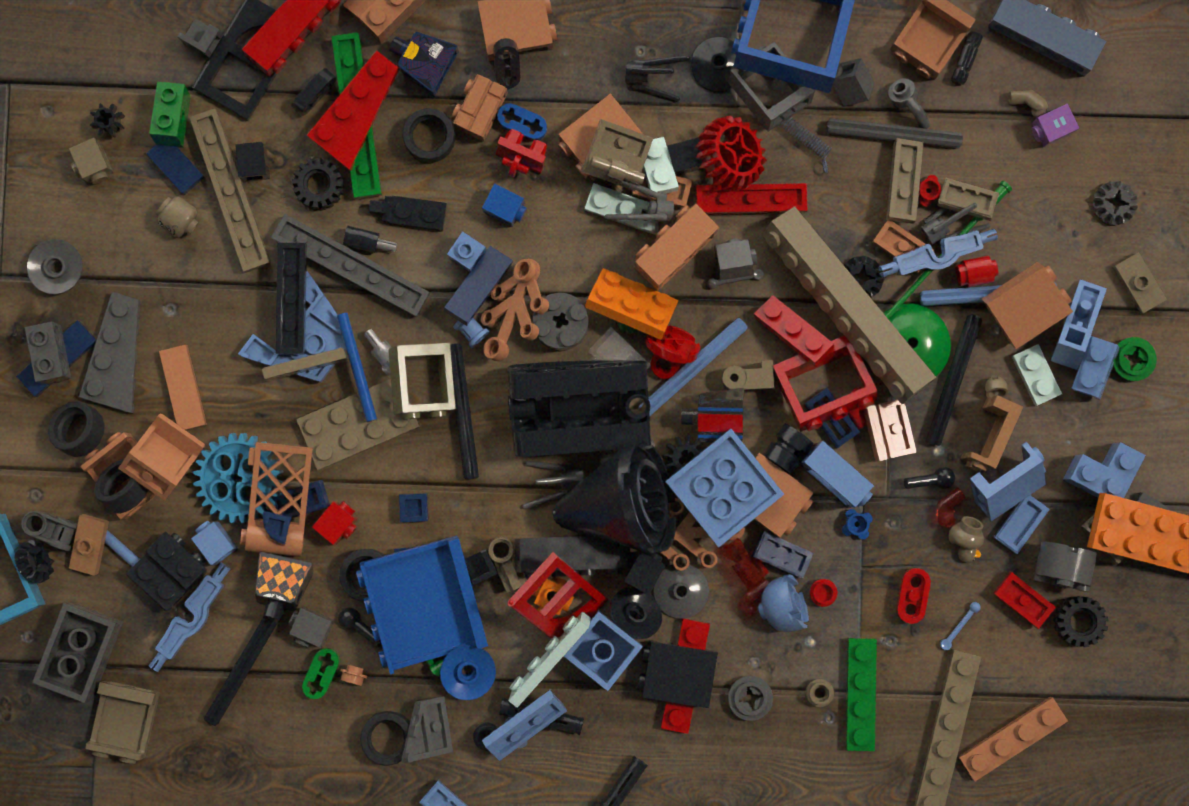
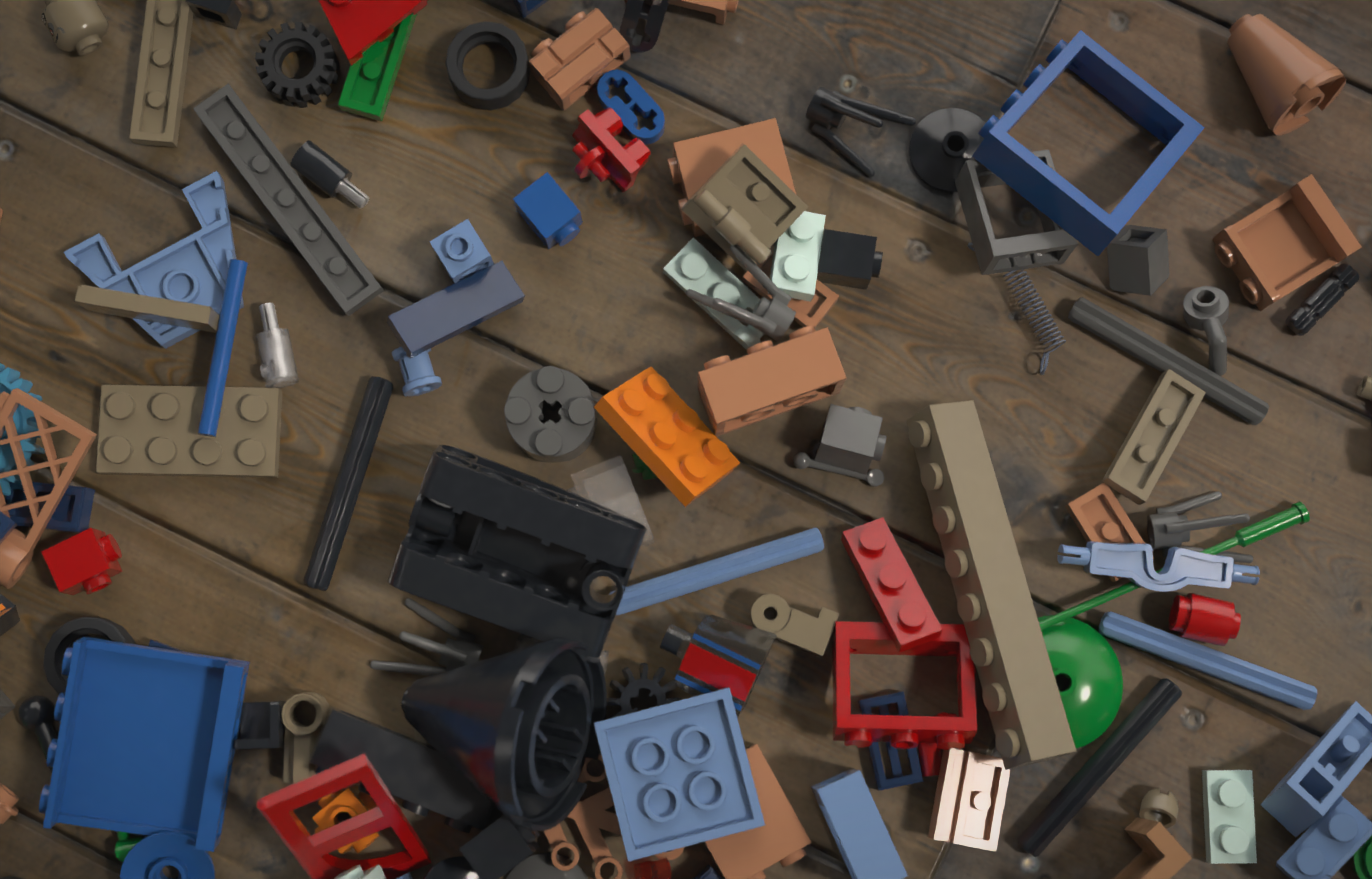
camera: 20 degrees right, 5 degrees down
black plate [276,243,307,355] -> none
black hinge [368,196,447,231] -> none
window [388,343,456,419] -> none
dark blue plate [399,493,429,522] -> none
nougat plant [481,259,549,361] -> none
red tile [645,325,701,379] -> none
red gear [695,116,767,191] -> none
red plate [696,183,808,214] -> none
black wheel [763,423,814,475] -> none
black gear [844,256,884,298] -> none
red plate [919,175,942,207] -> none
dark tan plate [937,178,999,221] -> none
nougat brick [981,262,1073,349] -> none

